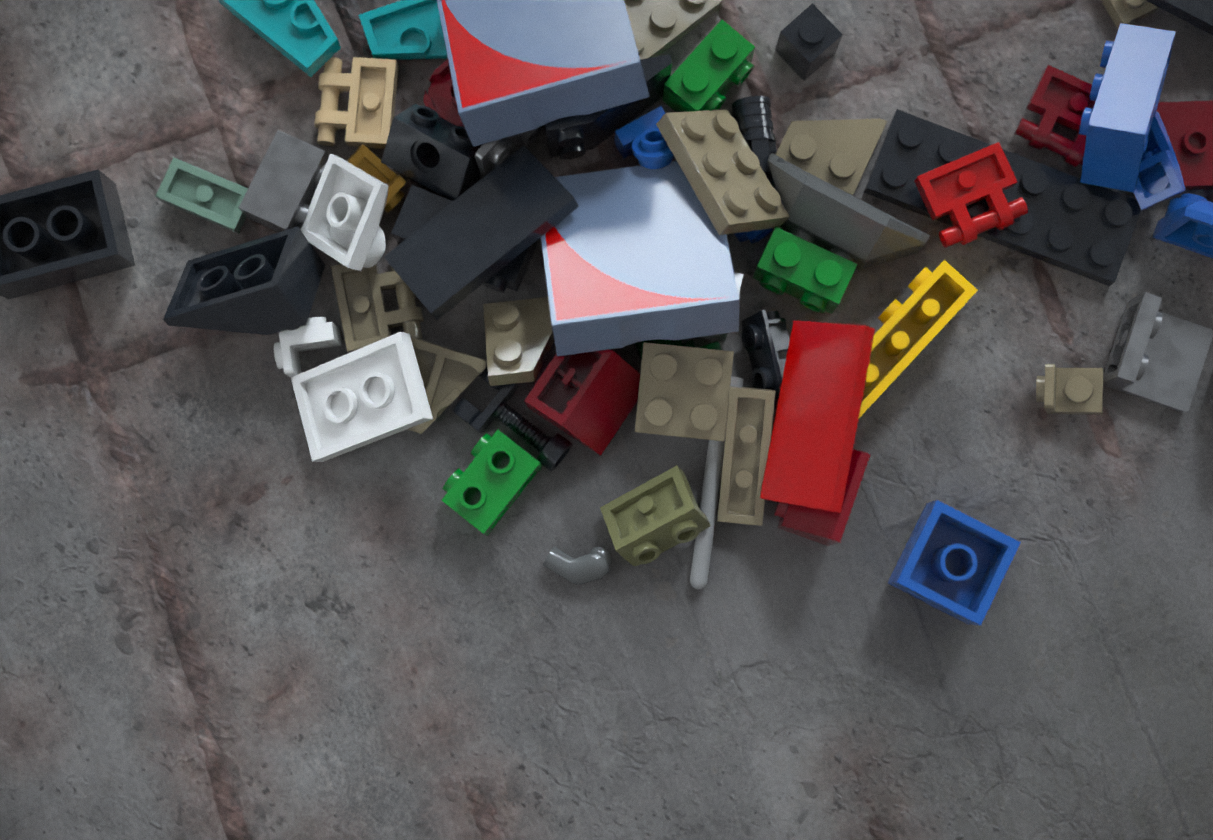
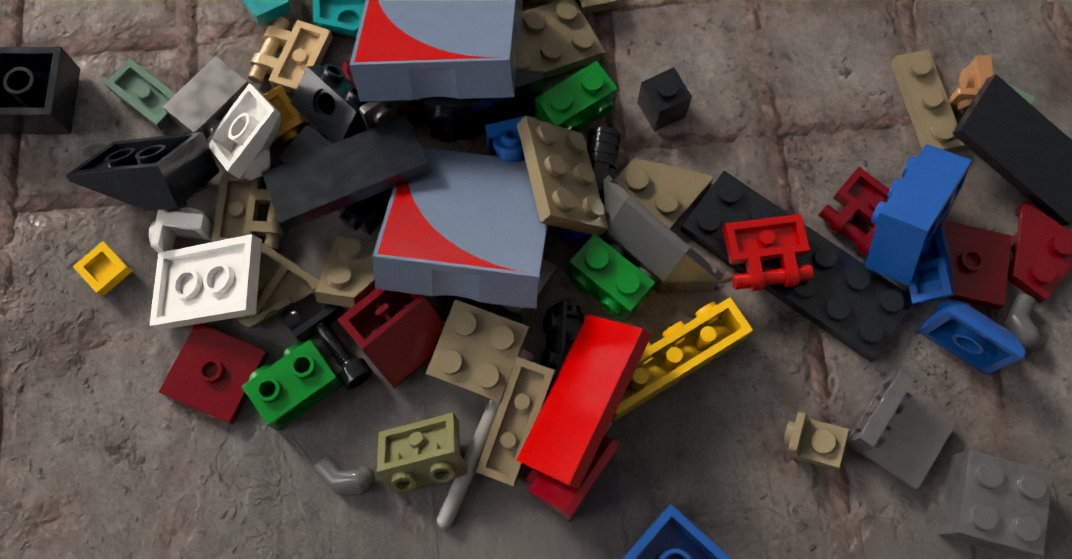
camera: 10 degrees right, 10 degrees down
none -> yellow plate [73,241,133,297]
none -> dark red plate [159,323,269,425]

